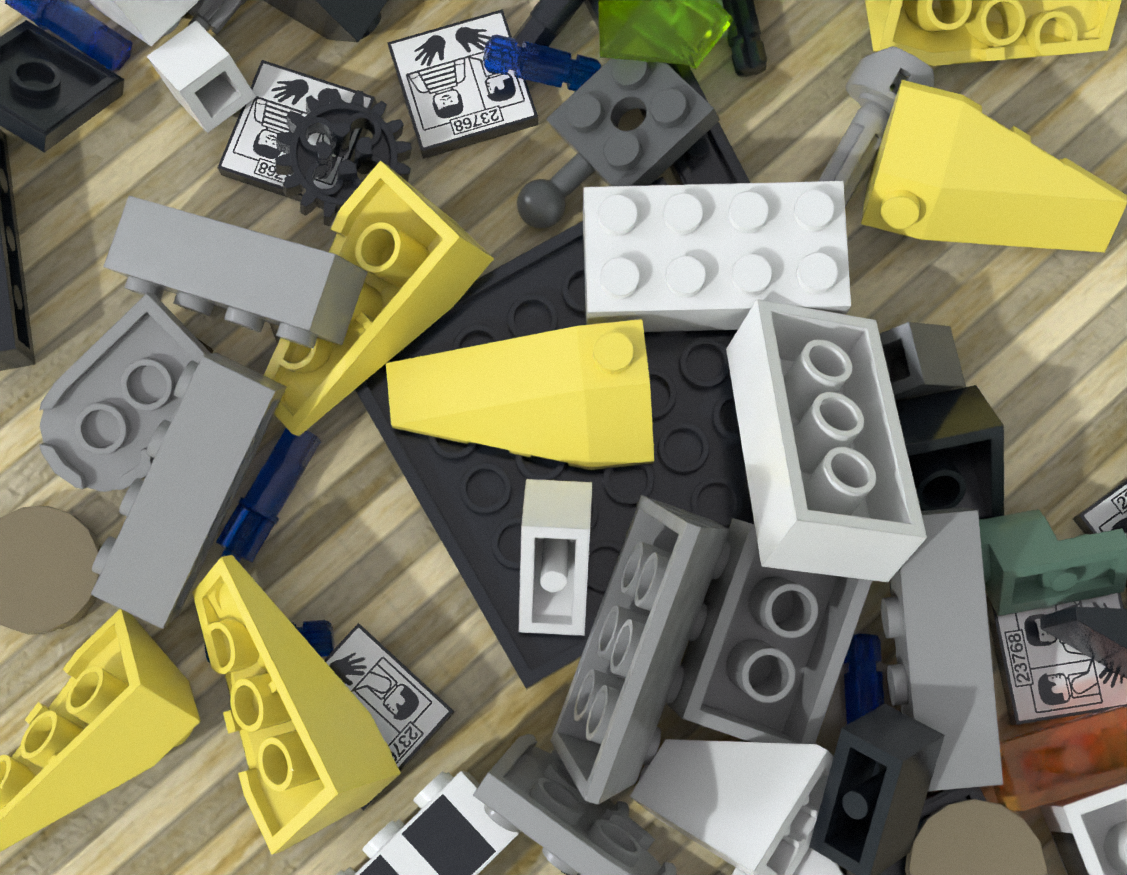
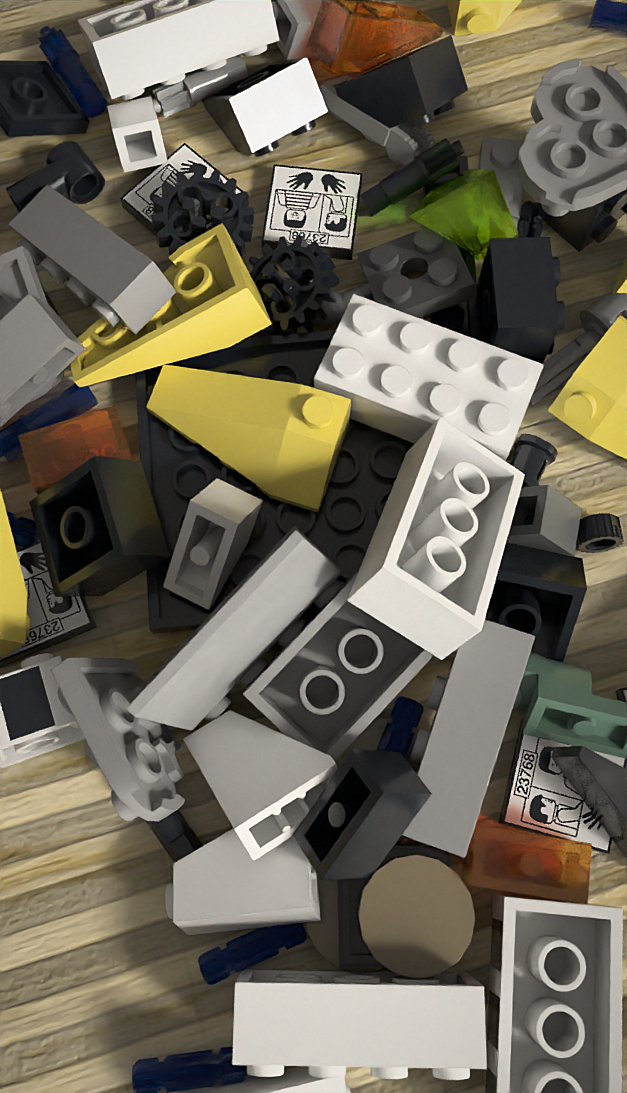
camera: 25 degrees right, 5 degrees down
clear blue axle [483,34,601,91] -> none
none -> black piece [6,141,105,213]
none -> clear orange brick [18,405,136,495]
none -> black brick [29,456,170,597]
none -> black gear [248,235,339,336]
none -> black brick [477,237,566,364]
none -> black bush [510,434,558,488]
none -> black axle [577,513,624,553]

